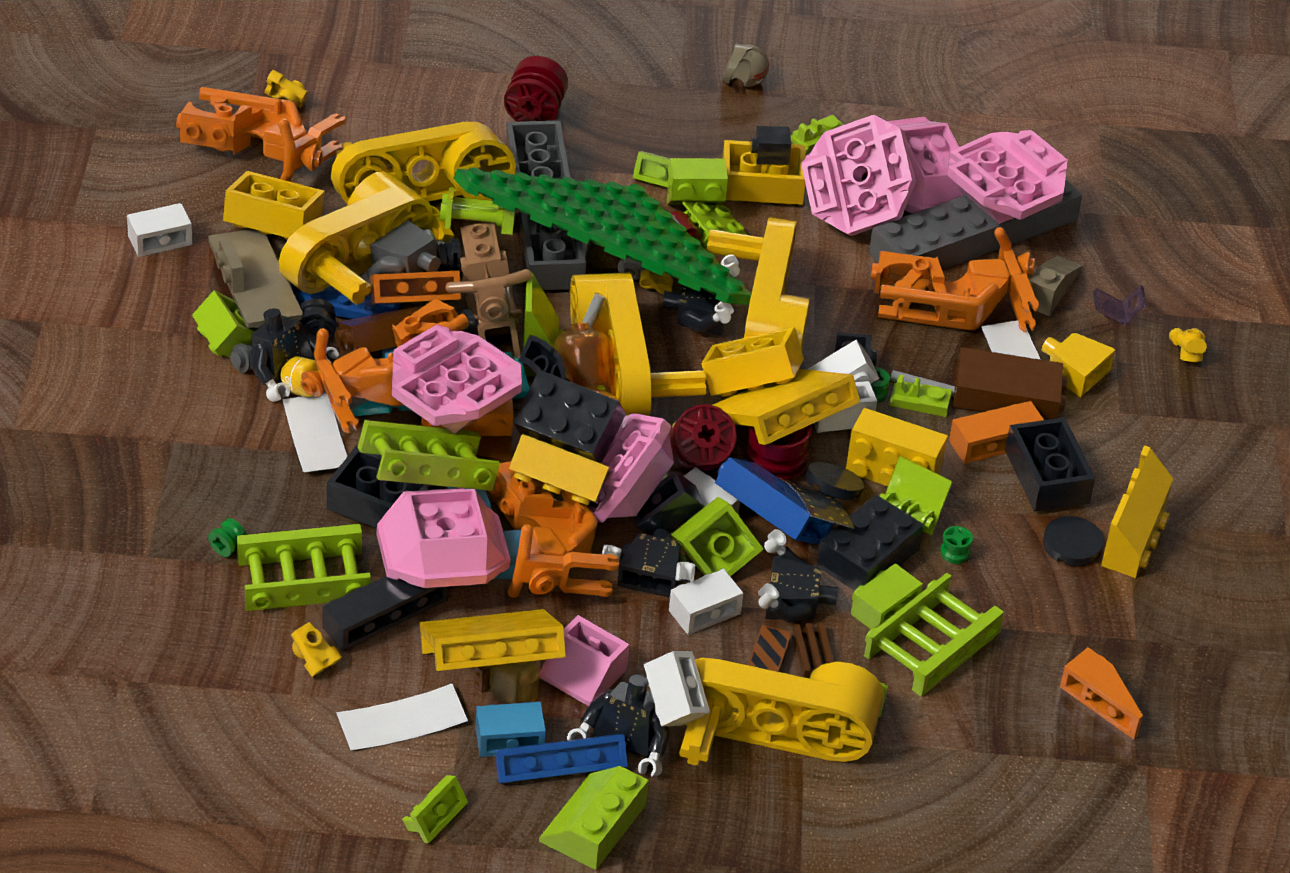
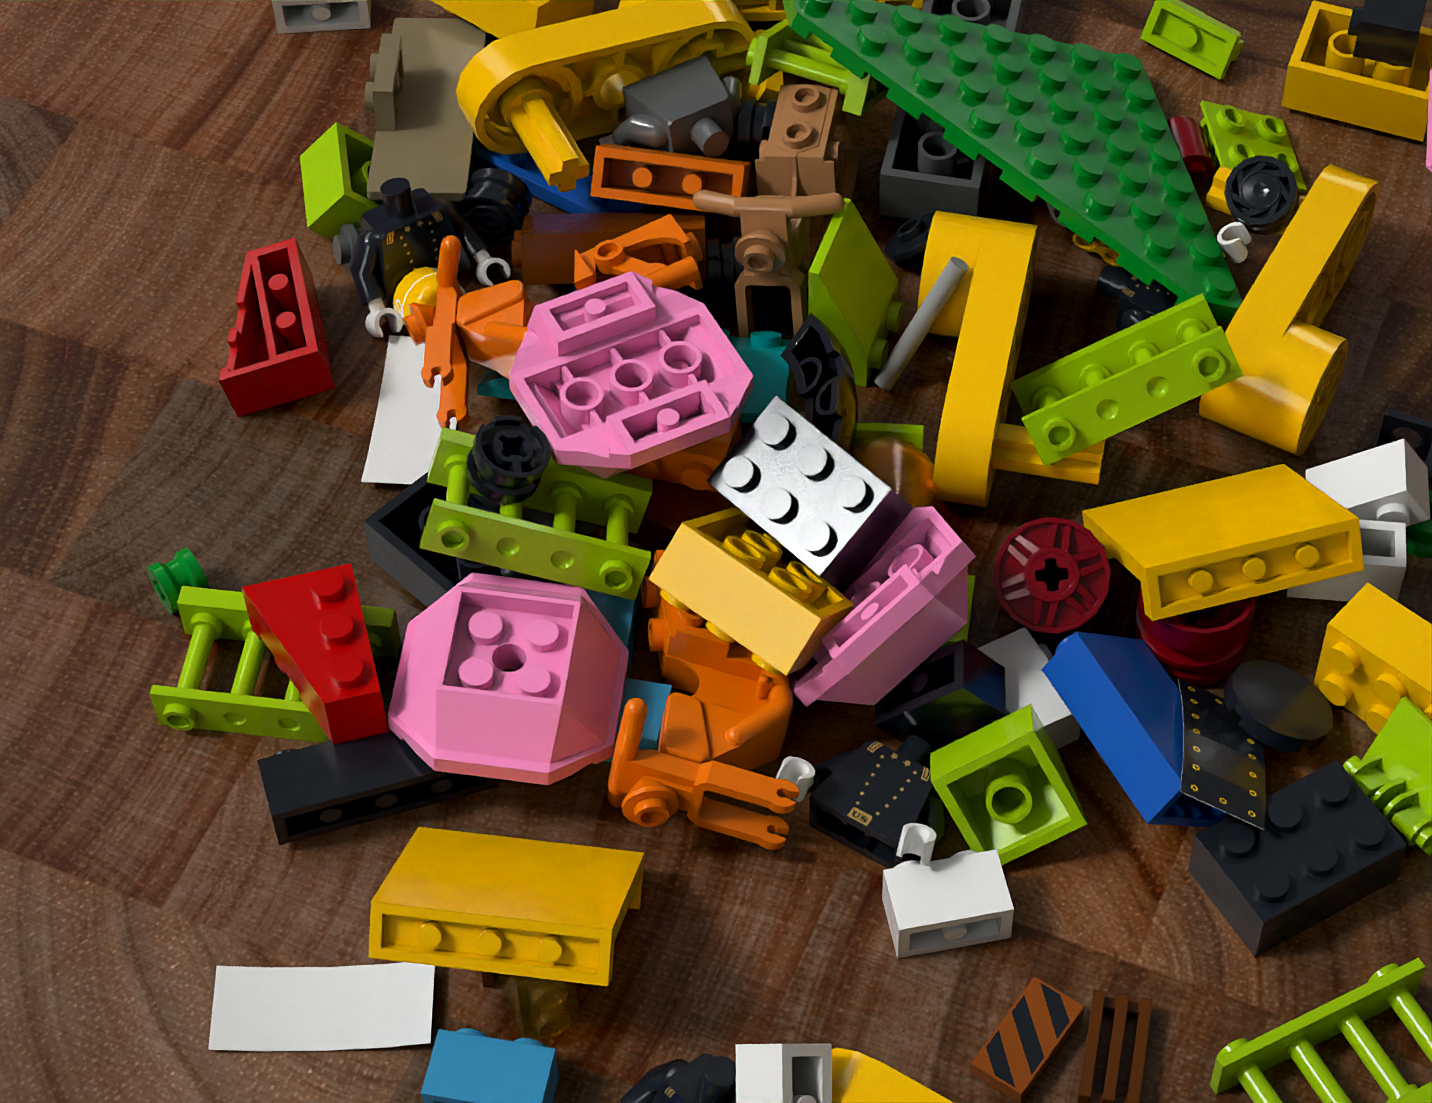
camera: 25 degrees right, 10 degrees up
yellow plate [291,622,343,677] -> none
bright pink slope [539,615,630,706] -> none
clear orange cylinder [554,322,613,390] -> none
lime slope [667,158,728,205] -> none
yellow brick [701,327,804,397] -> none
black torso [758,529,838,624] -> none
lime brick [851,564,923,629] -> none
none -> red wedge [219,237,336,417]
none -> red wedge [241,563,389,745]
none -> black wheel [465,415,551,504]
none -> black piece [884,212,935,262]
none -> lime fence [1010,293,1244,467]
none -> black wheel [1224,155,1300,235]

